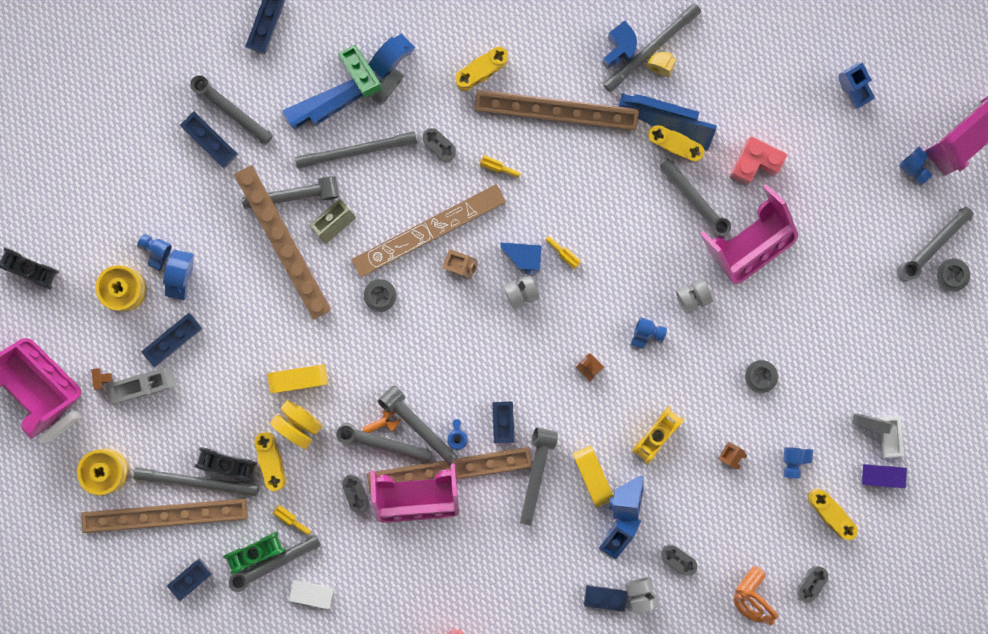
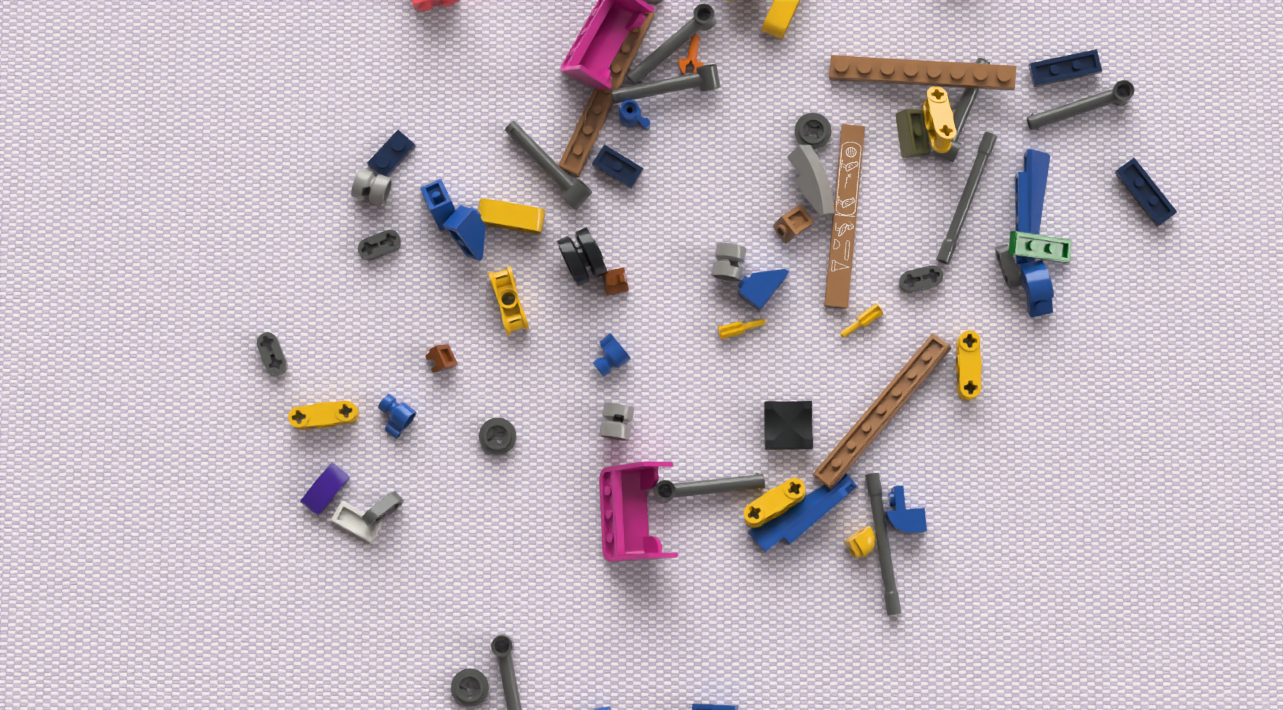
camera: 125 degrees right, 5 degrees down
coral brick [729,136,788,185] -> none
orange piece [733,566,778,626] -> none
none -> black wheel [556,227,608,287]
none -> black brick [764,401,813,450]
none -> light grey slope [787,145,835,217]
none -> yellow piece [922,86,956,153]

